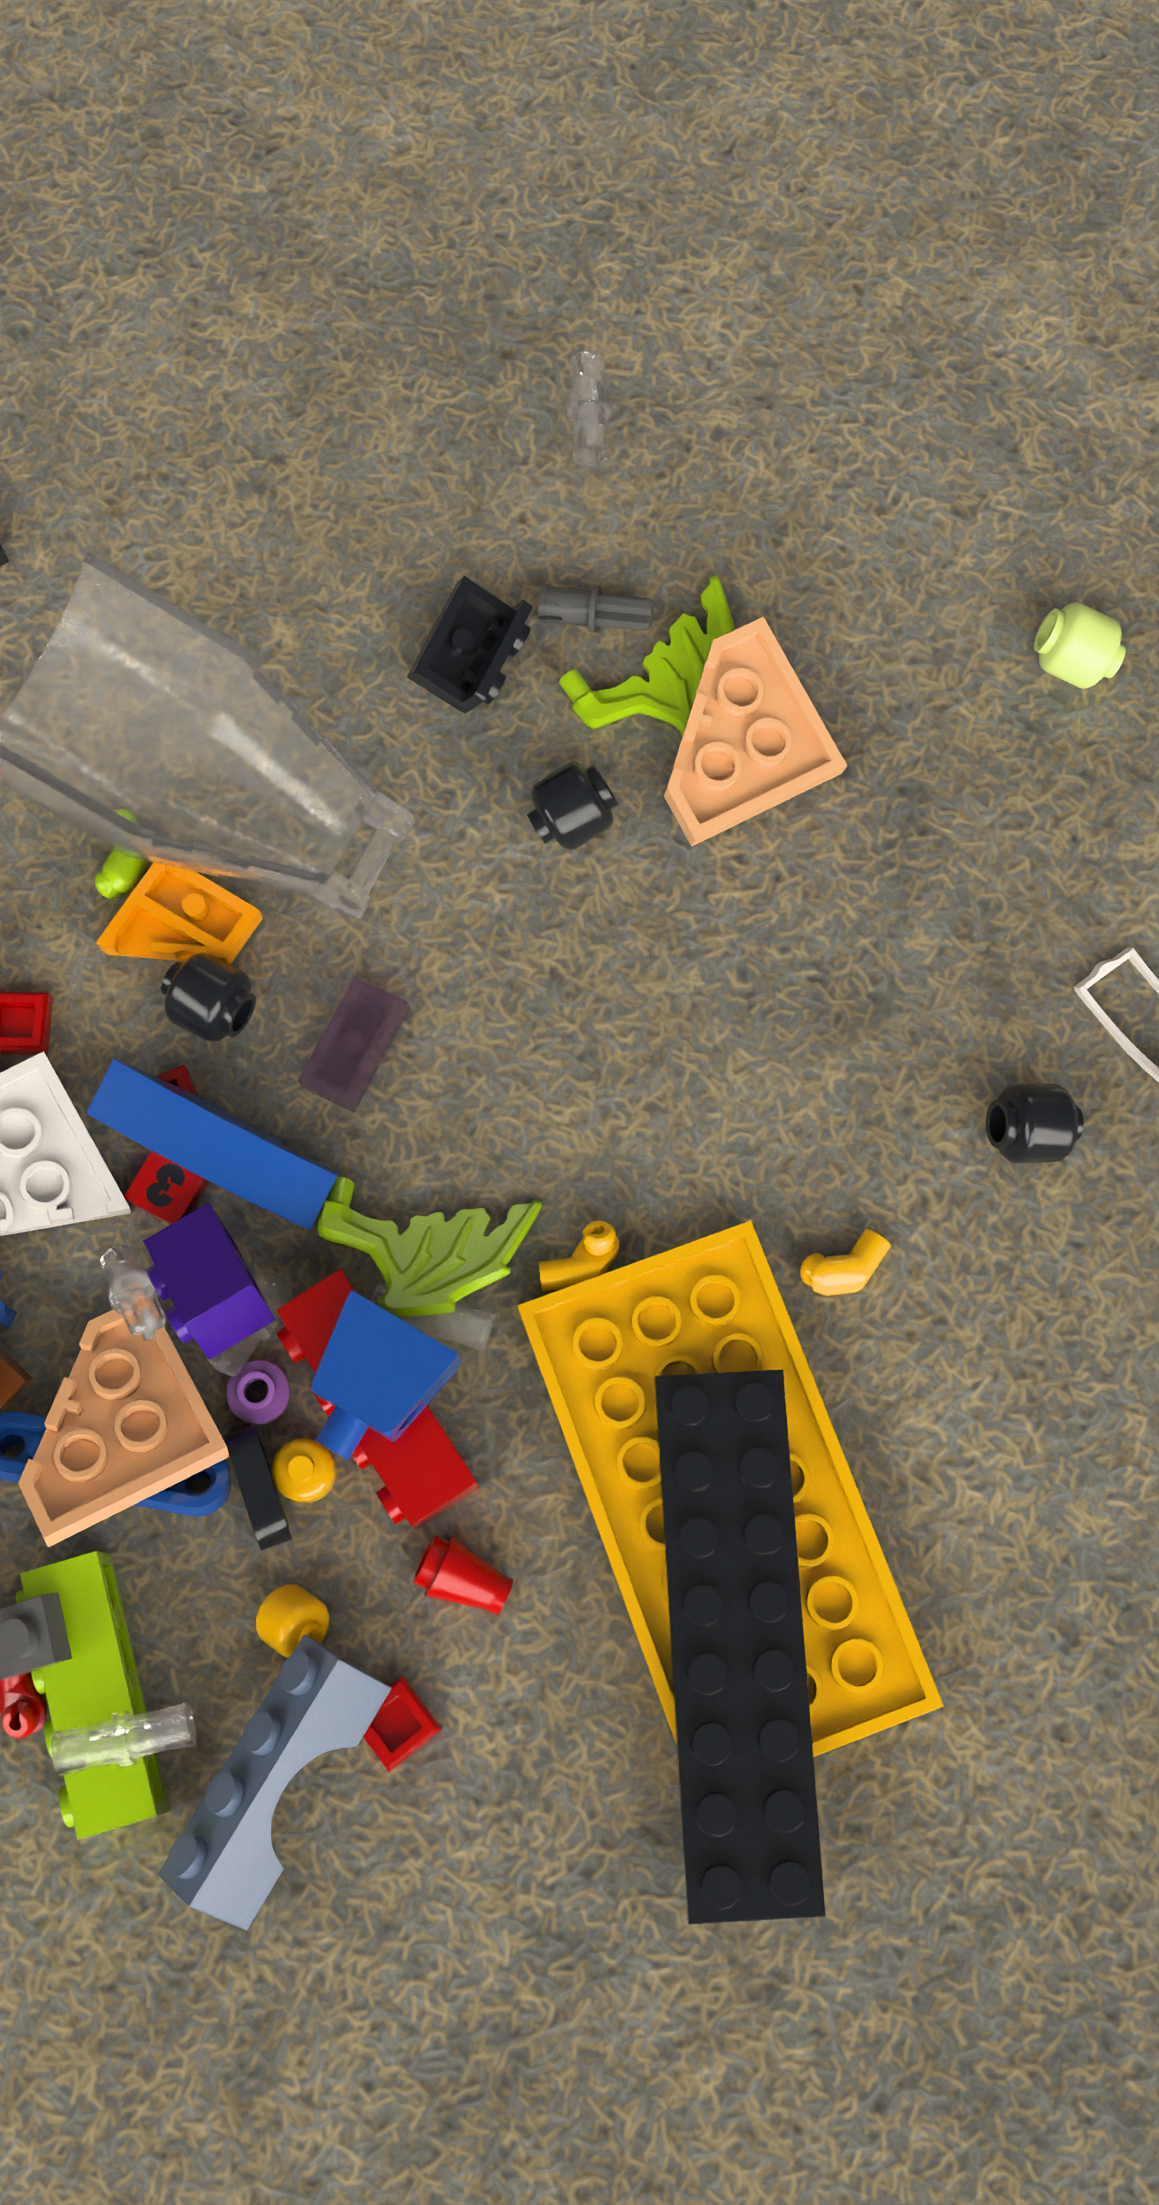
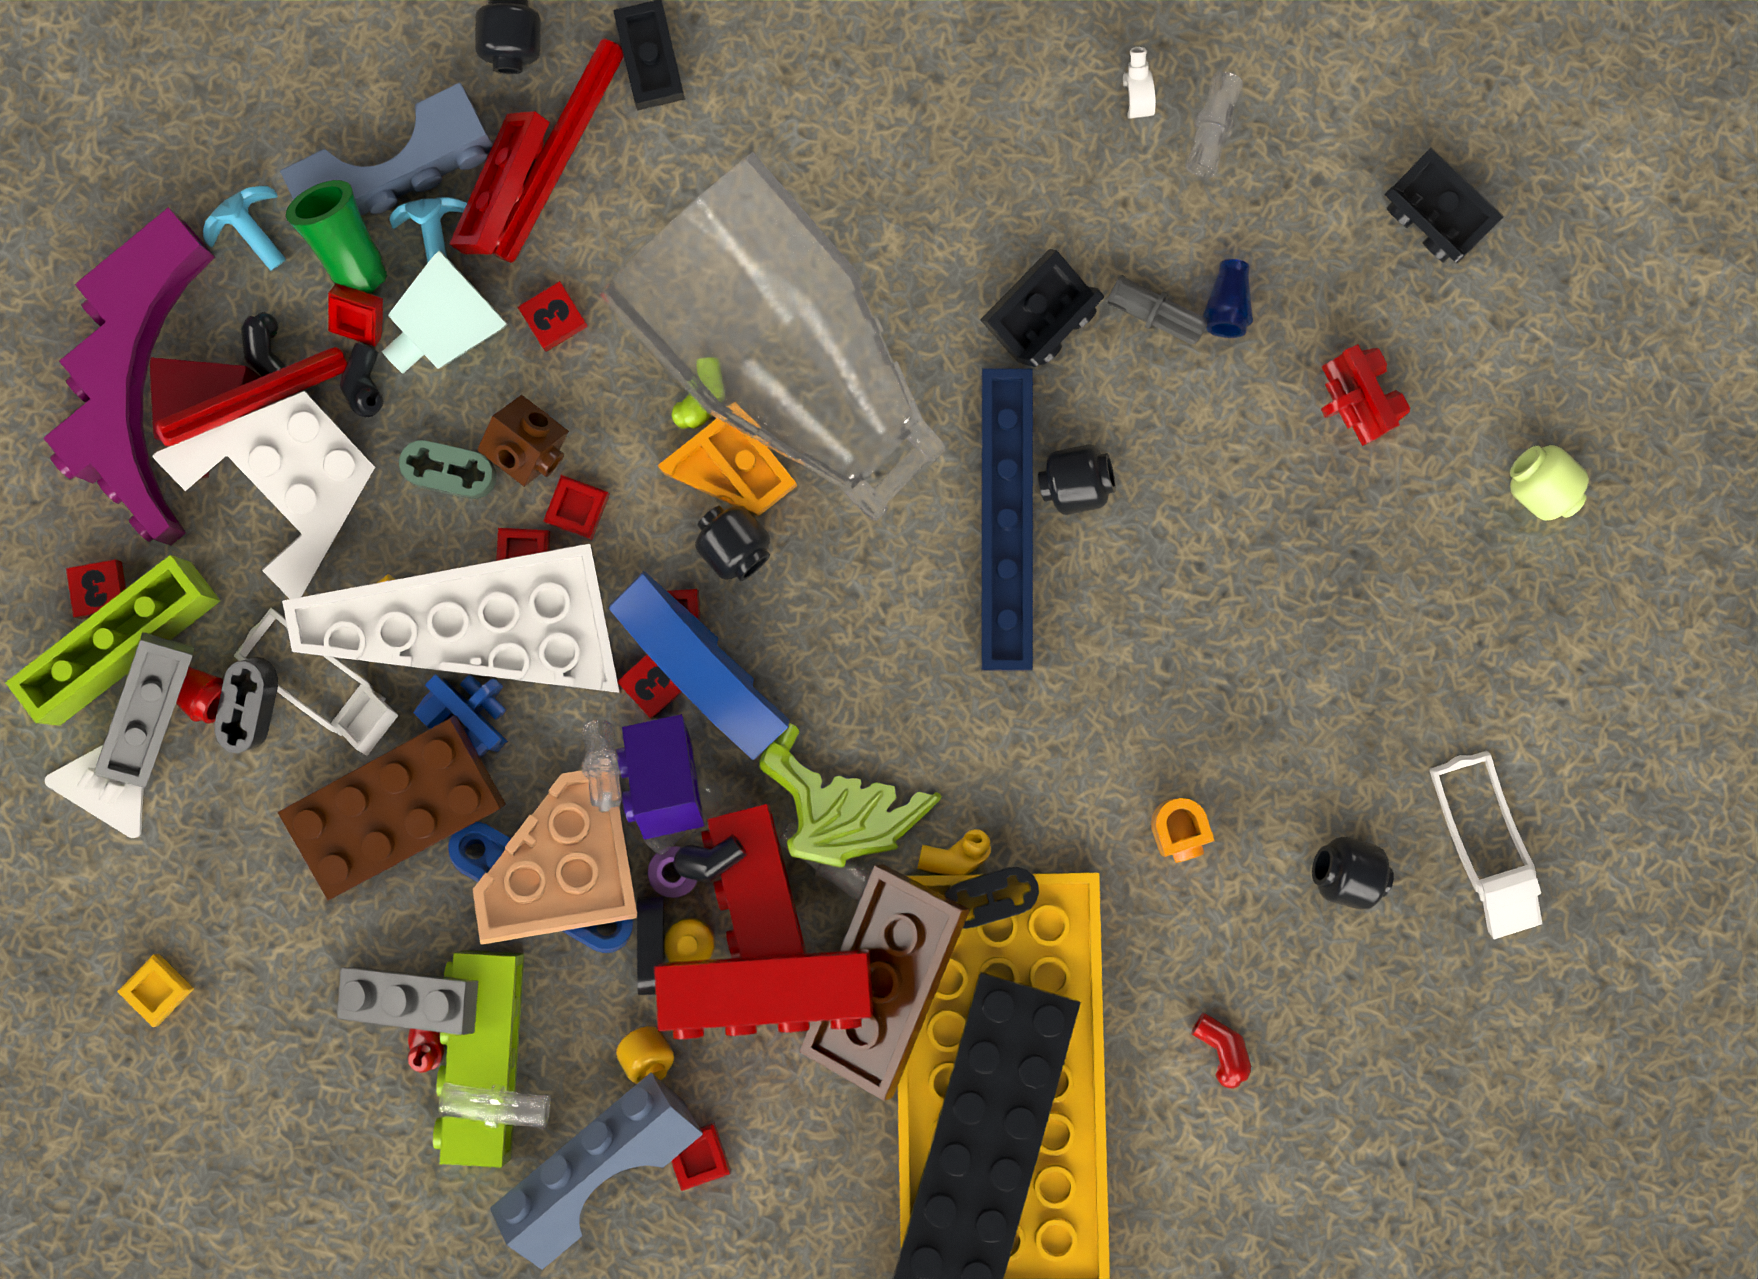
camera: 25 degrees right, 10 degrees up
clear purple plate [298,977,410,1113] -> none
blue torso [310,1291,462,1460] -> none
red cone [412,1535,514,1615] -> none
lime animal [559,575,736,736] -> none
light nougat plate [664,617,847,847] -> none
yellow arm [800,1229,891,1296] -> none
none -> red brick [654,949,873,1039]
none -> black arm [674,834,747,883]
none -> plate [799,864,970,1101]
none -> black beam [944,866,1039,929]
none -> dark blue plate [981,368,1033,671]
none -> white piece [1123,47,1155,119]
none -> light orange plate [1151,798,1215,863]
none -> red arm [1191,1012,1252,1089]
none -> clear blue cone [1203,259,1253,338]
none -> red hips [1321,344,1410,446]
none -> black bracket [1384,147,1504,263]

